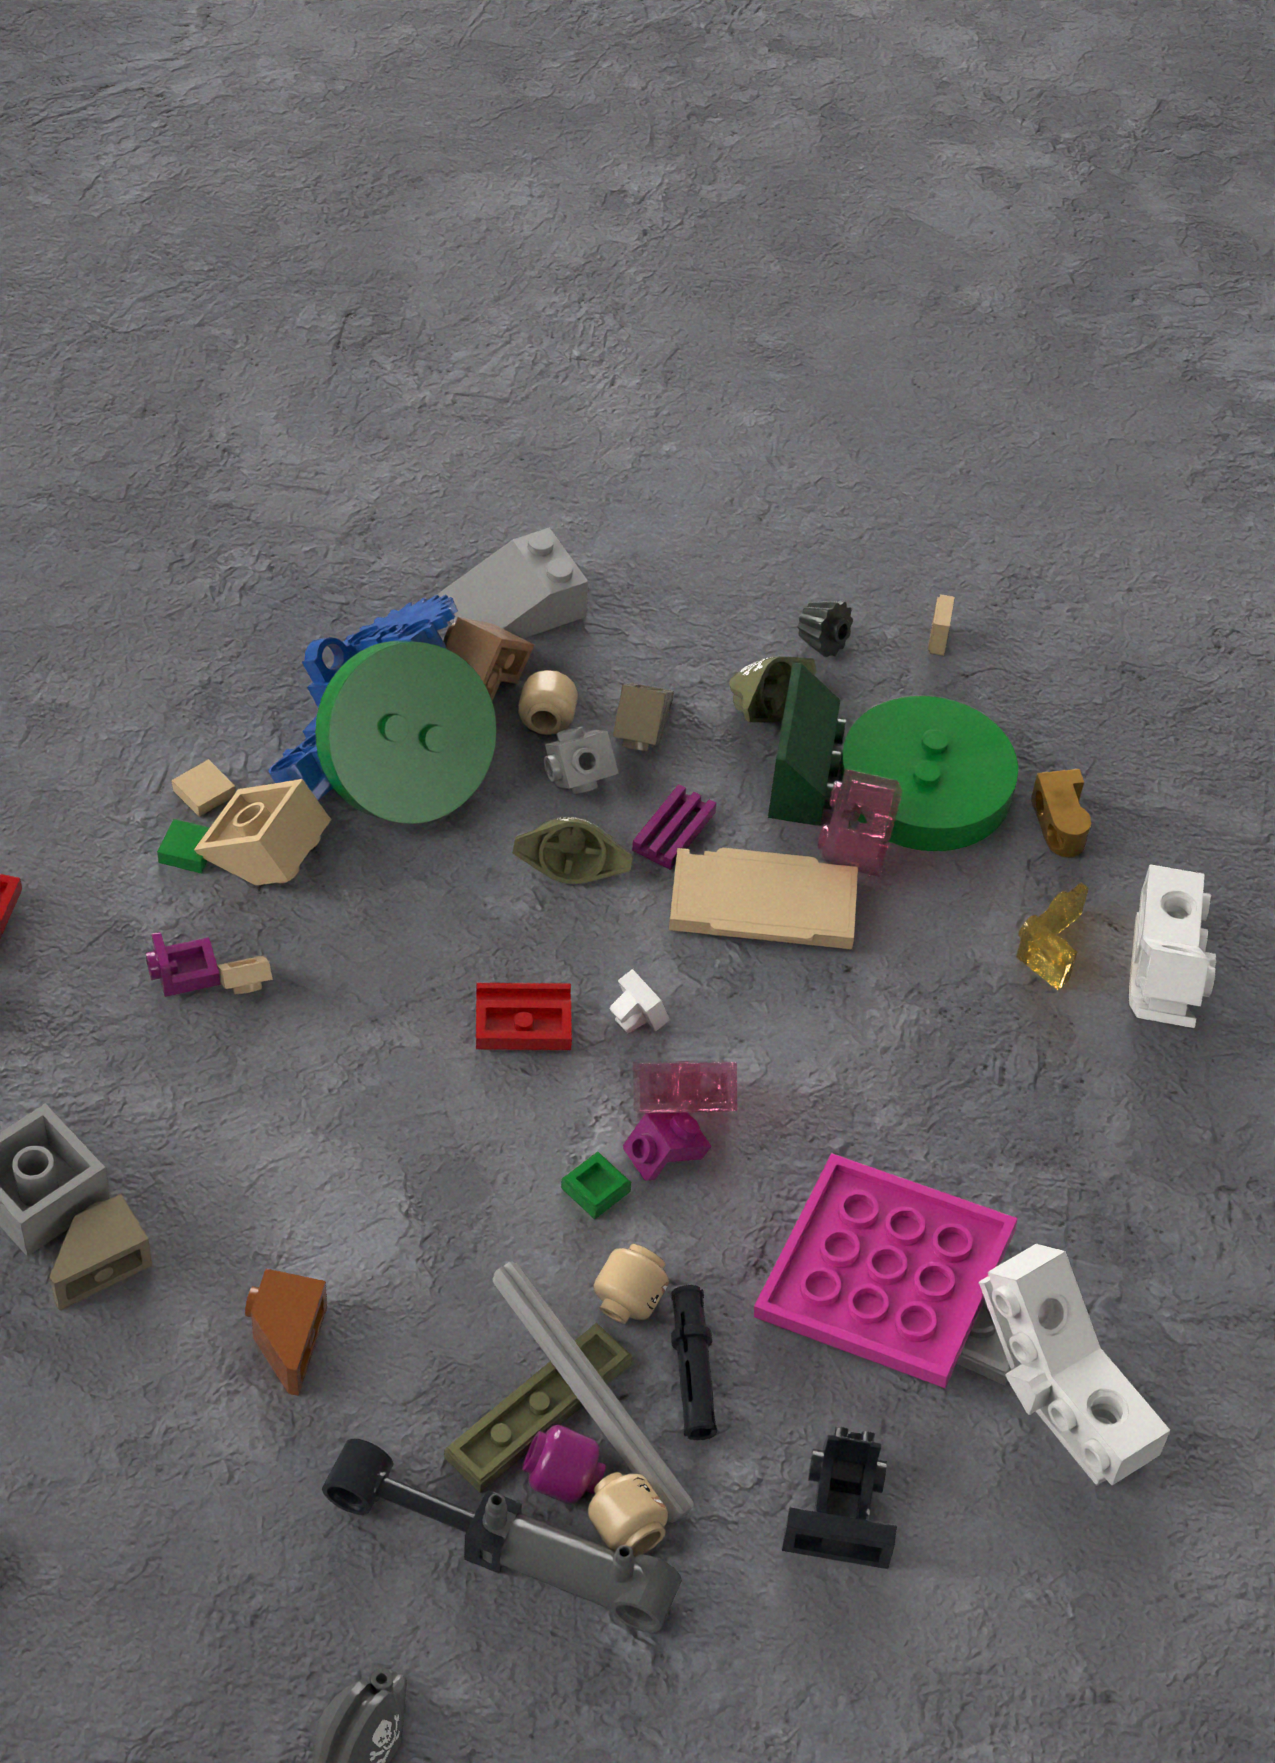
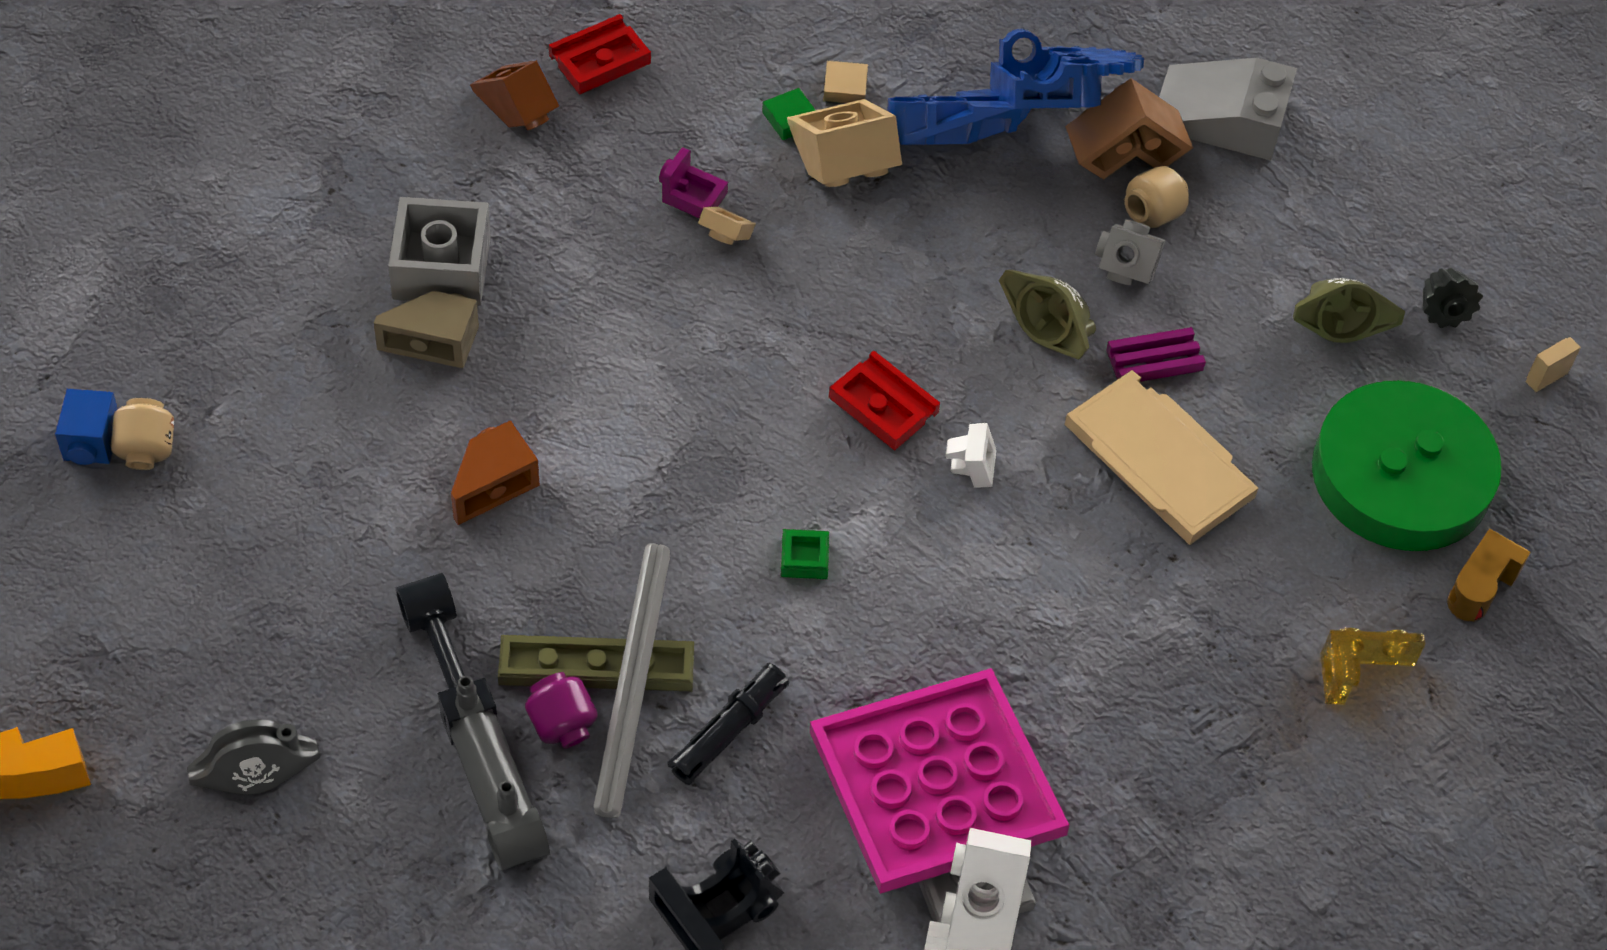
camera: 45 degrees right, 5 degrees up
green brick [315,640,496,824] -> none
tan head [588,1472,668,1556] -> none
tan head [593,1244,669,1324] -> none
dark tan slope [613,683,674,751] -> none
magenta bracket [623,1110,712,1181] -> none
clear pink brick [633,1060,737,1113] -> none
dark green slope [768,662,846,826] -> none
clear pink brick [818,769,903,877] -> none
white brick [1129,864,1216,1028] -> none

